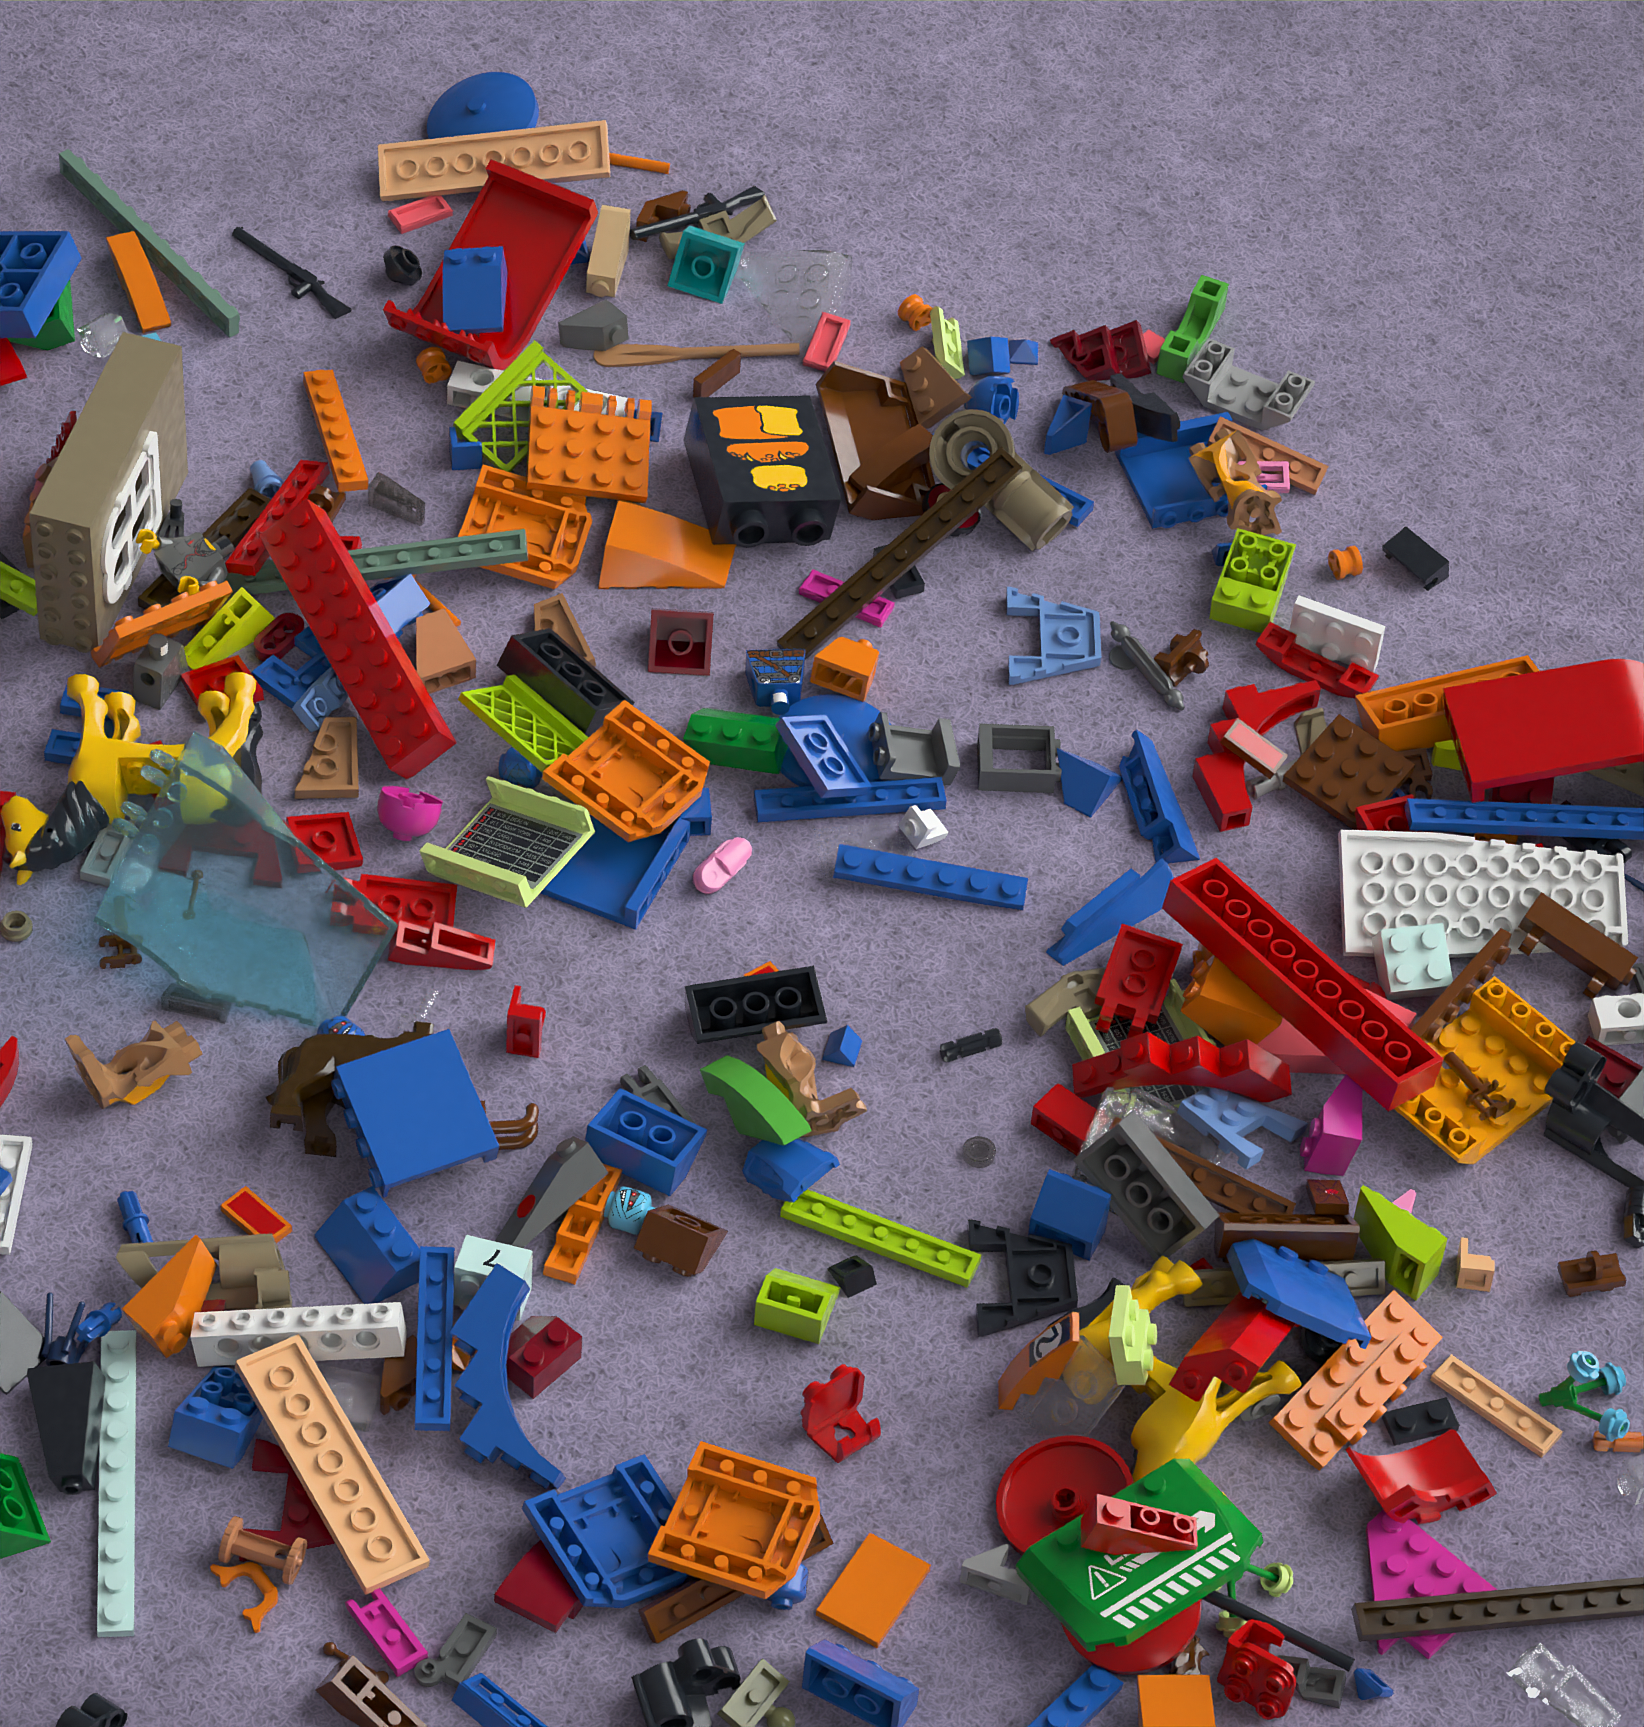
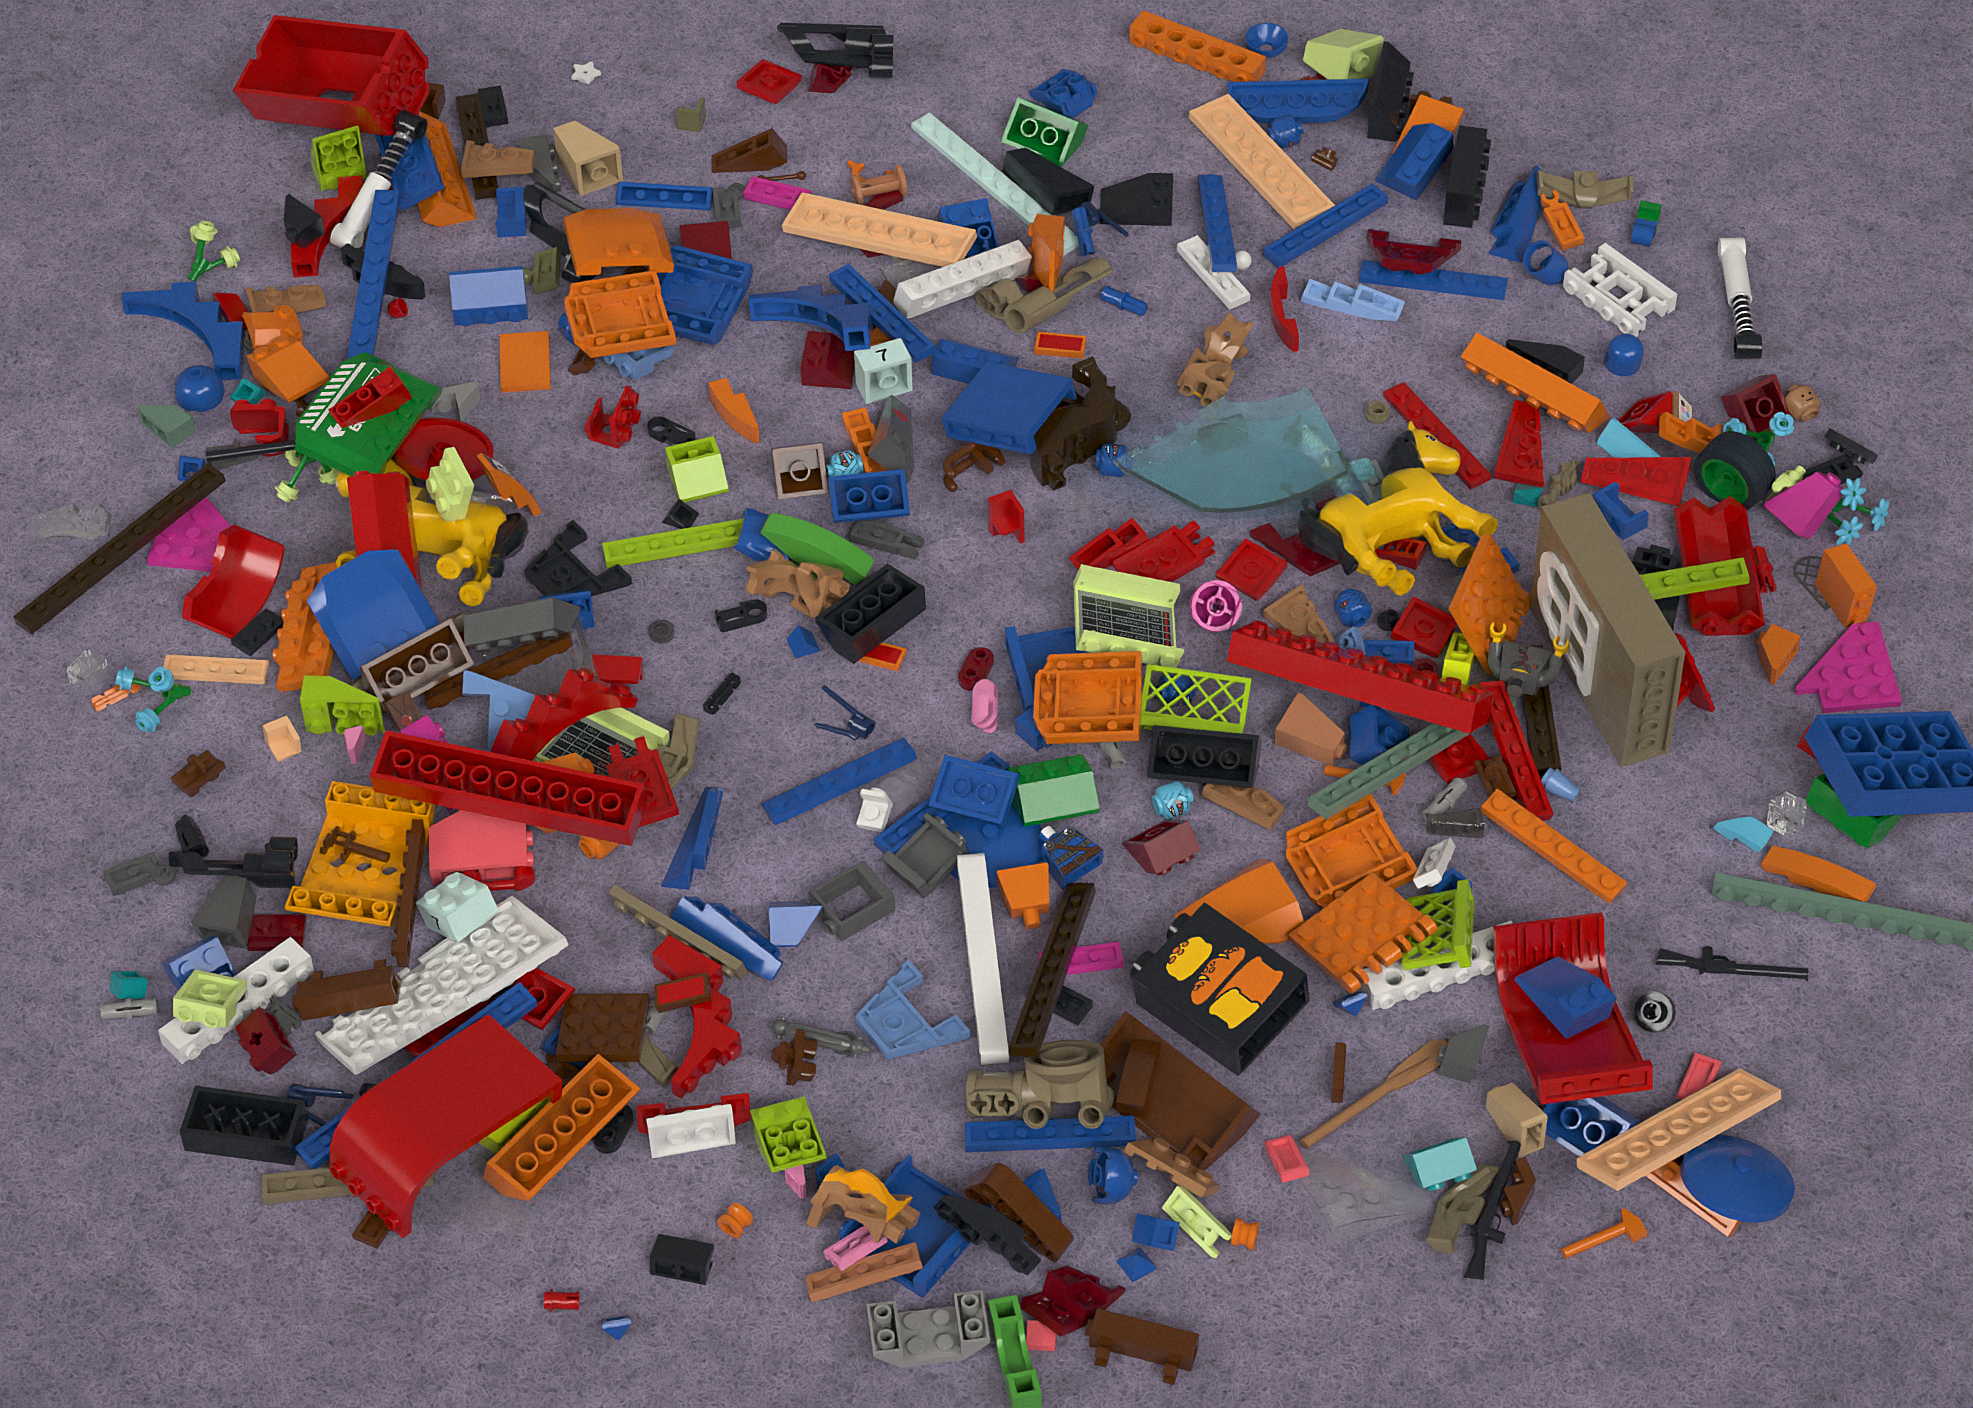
camera: 150 degrees right, 0 degrees up
black piece [158,499,184,538] -> none
none -> red pin [544,1289,579,1312]
none -> orange wedge [563,208,674,276]
none -> blue slope [601,1315,631,1340]
none -> dark tan plate [609,885,748,980]
none -> black piece [647,416,696,446]
none -> orange slope [708,378,760,443]
none -> black piece [715,599,767,633]
none -> dark blue plant [814,685,876,741]
none -> white beam [957,853,1009,1065]
none -> dark red plate [958,647,994,691]
none -> reddish brown brick [1085,1308,1199,1385]
none -> medium azure head [1152,781,1194,819]
none -> blue head [1334,589,1372,627]
none -> white plate [1413,837,1456,889]
none -> light grey pin [1422,778,1467,824]

